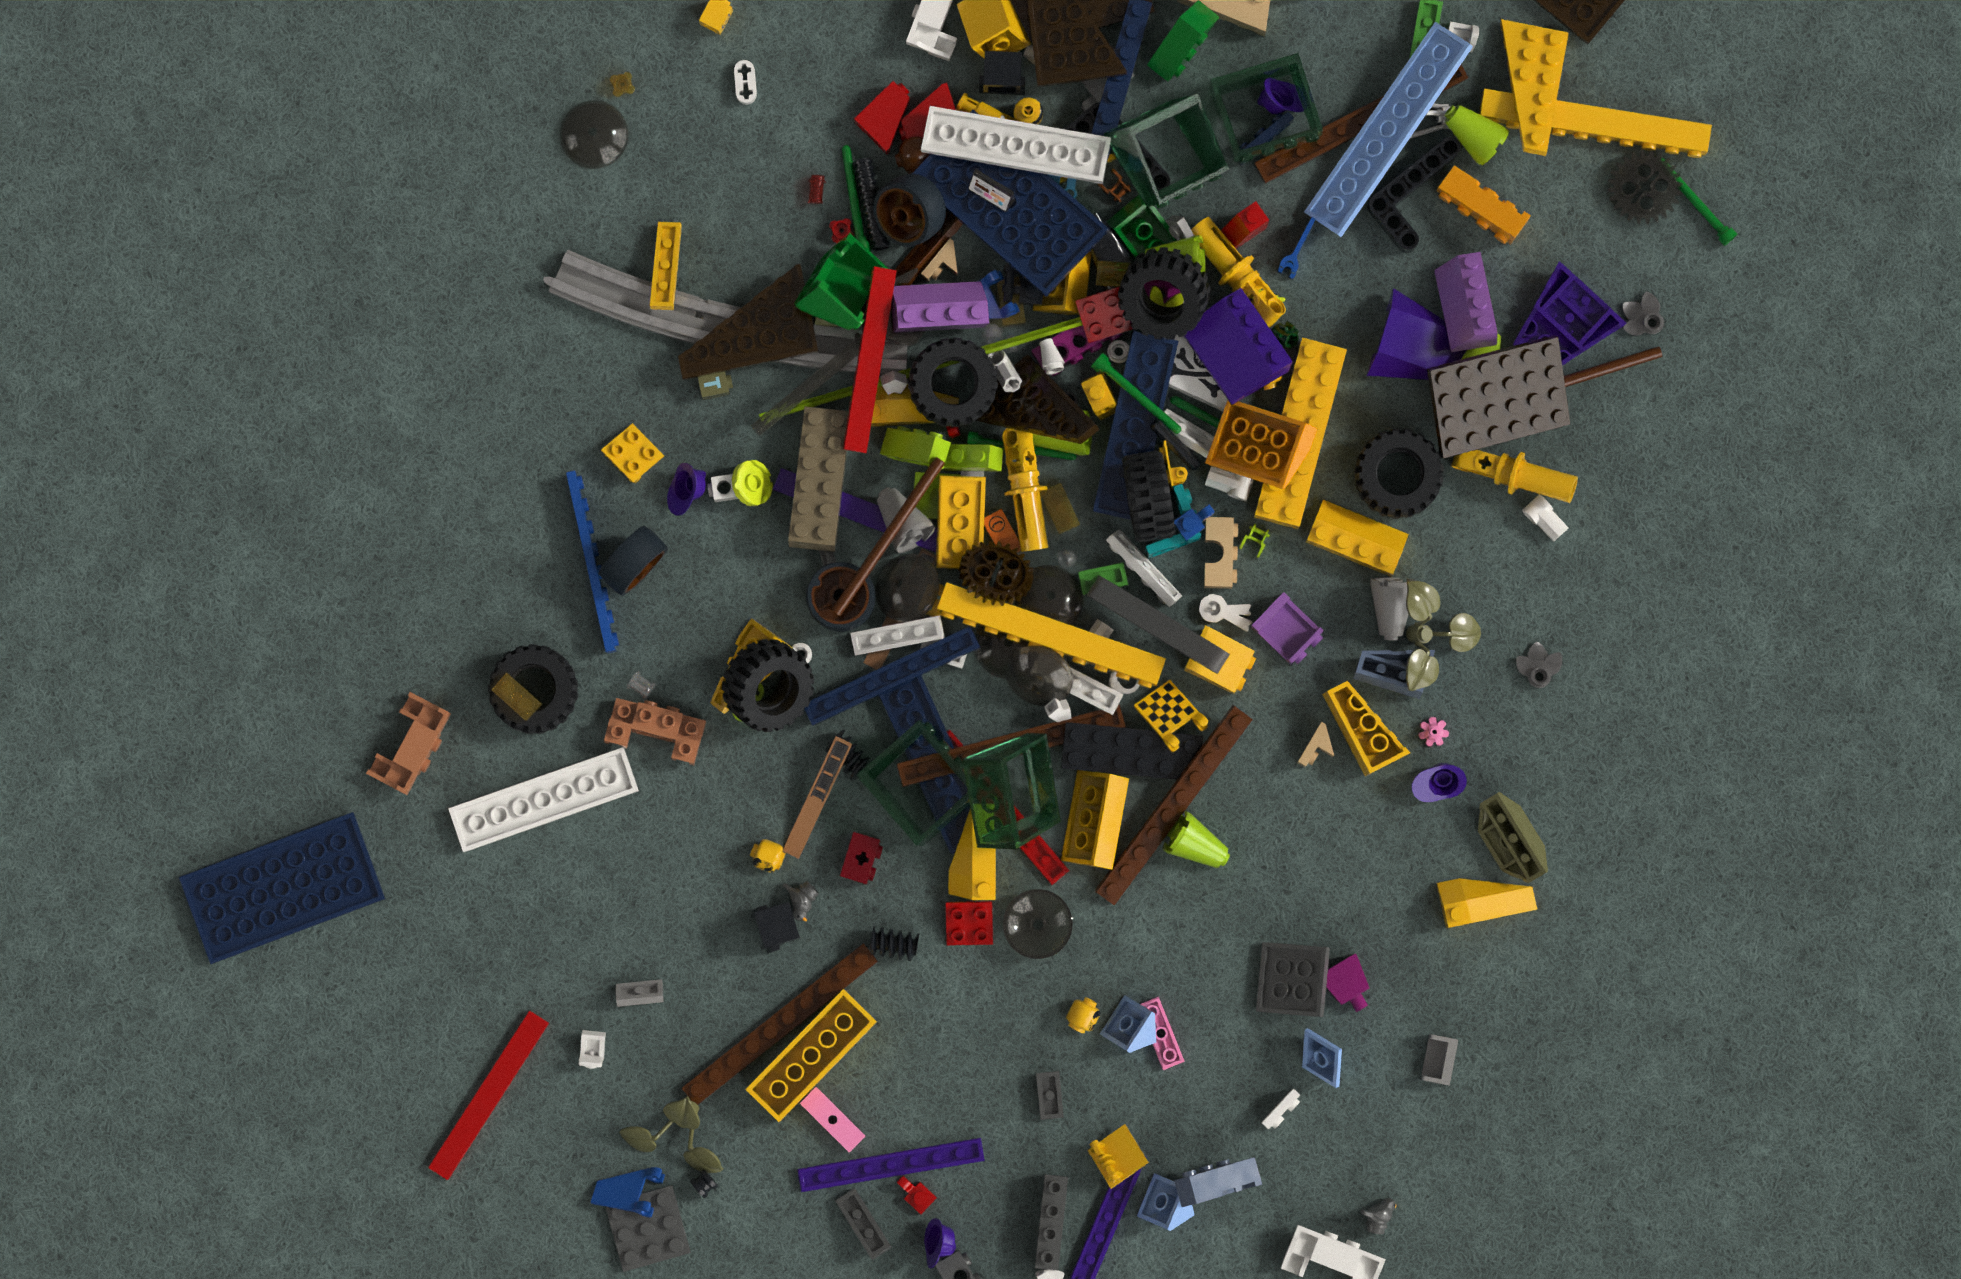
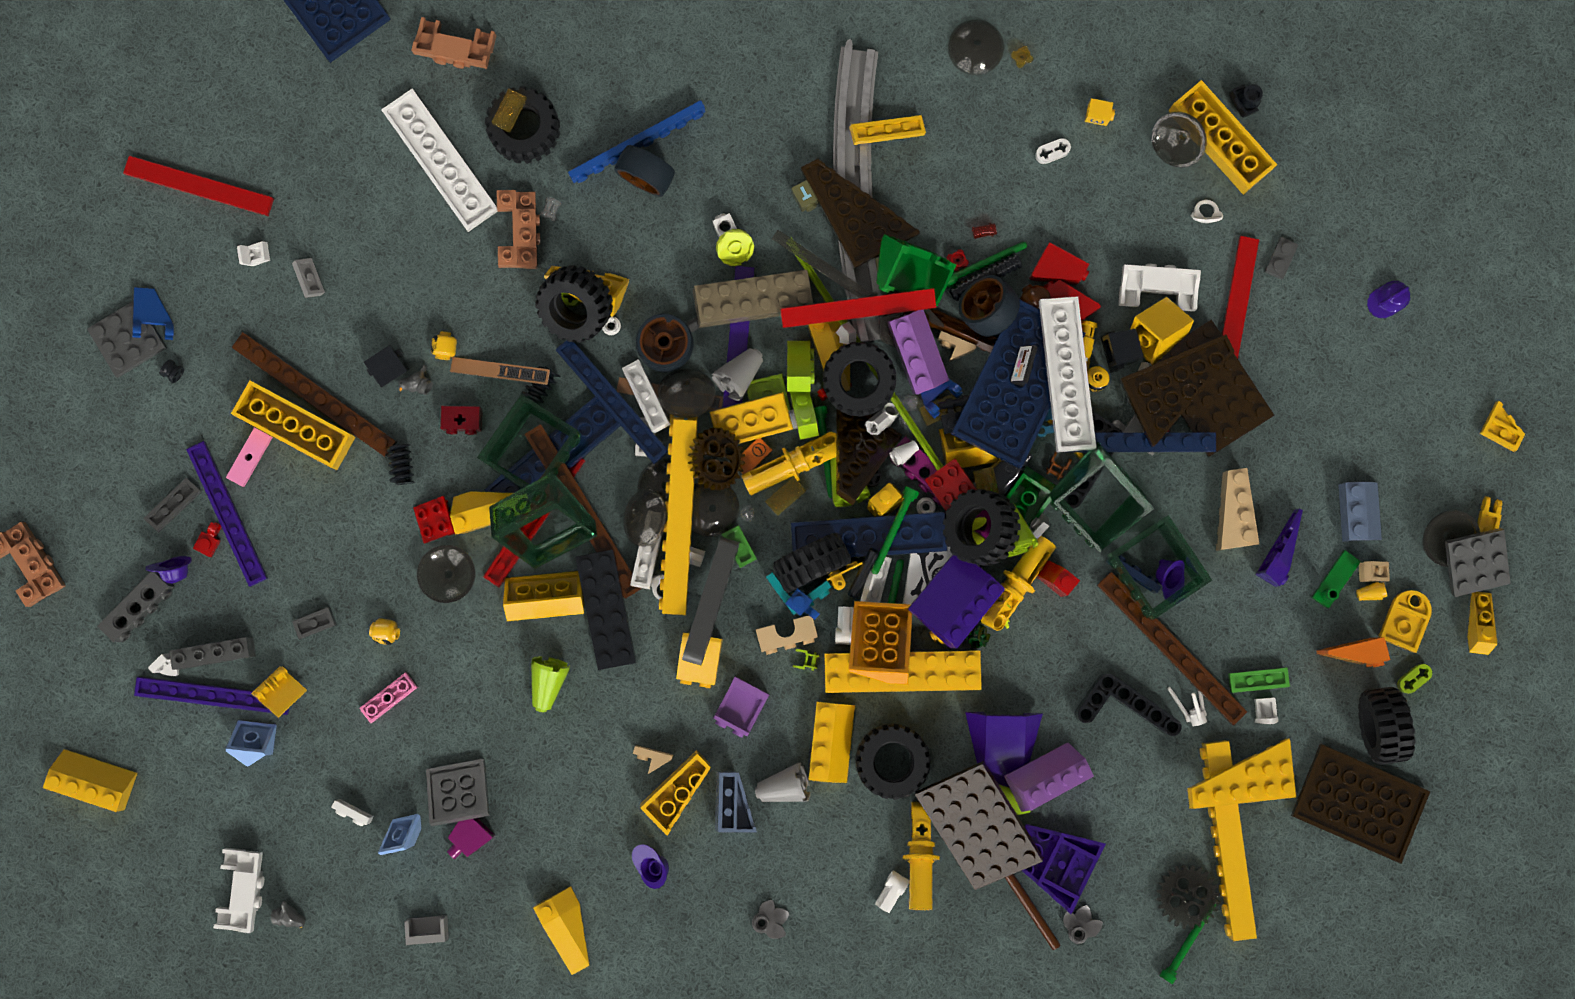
camera: 70 degrees right, 0 degrees up
yellow hinge [601,423,664,483] -> none
olive plant [619,1096,724,1173] -> none
dark purple piece [667,463,706,516] -> none
reddish brown piece [831,457,945,616] -> none
white piece [1045,698,1071,722] -> none
reddish brown plate [1095,705,1253,905] -> none
light blue slope [1100,995,1156,1053] -> none
white plate [1106,529,1182,607] -> none
yellow flag [1134,680,1208,752] -> none
green wedge [1147,0,1219,82] -> none
sand blue wedge [1174,1157,1262,1207] -> none
white piece [1199,594,1252,632] -> none
blue flag [1278,217,1316,279] -> none
light blue plate [1304,22,1473,237] -> none
olive plant [1406,581,1481,691] -> none
bright pink plant [1418,717,1449,747] -> none
light orange wedge [1437,165,1531,245] -> none
lime cone [1444,105,1509,165] -> none
olive wedge [1478,792,1548,883] -> none

